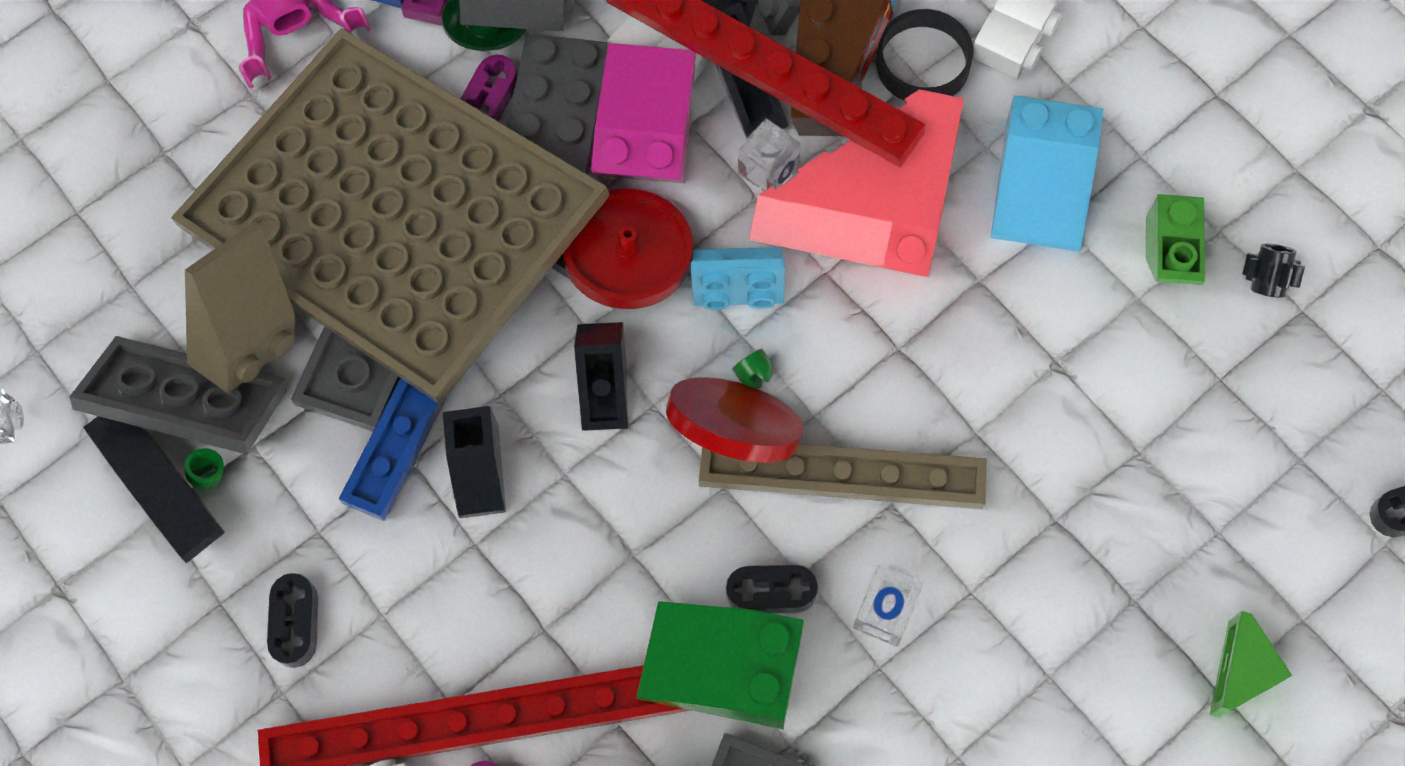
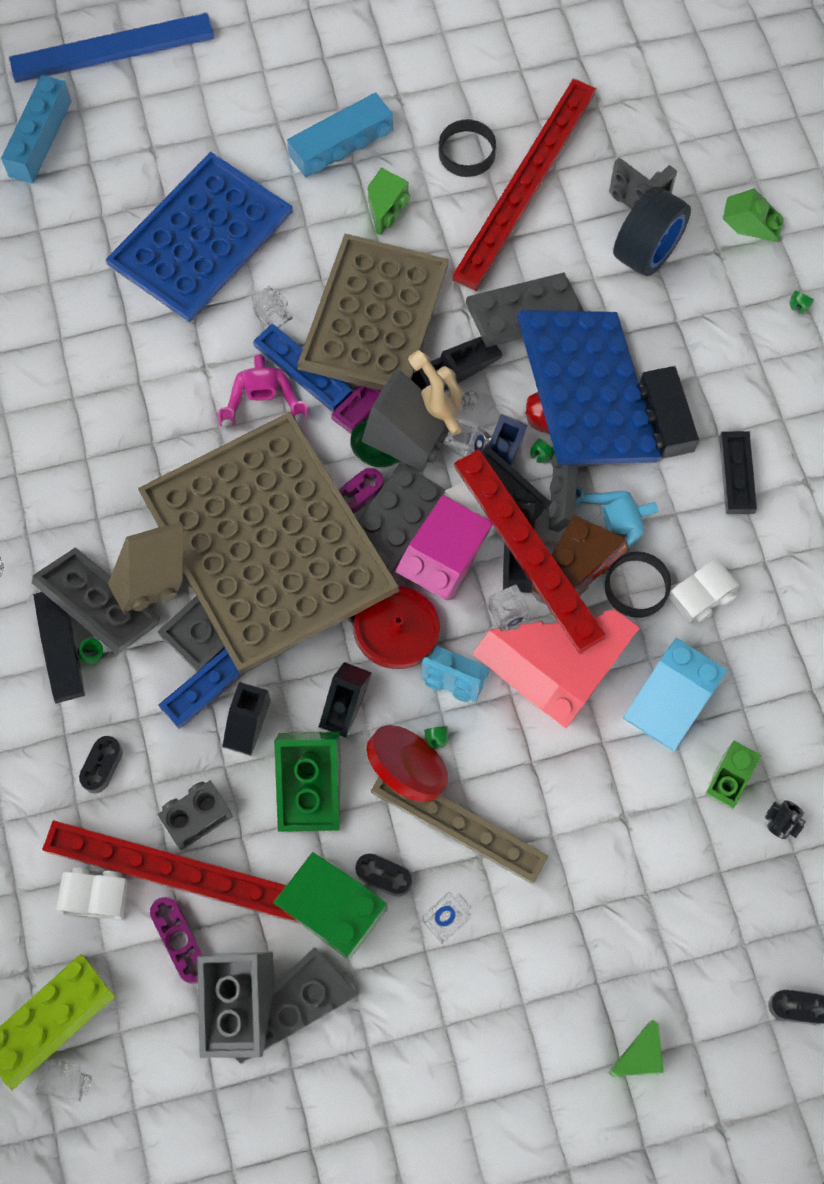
camera: 20 degrees right, 0 degrees up
none -> dark grey brick [157,780,233,851]
none -> green slope [274,732,341,832]

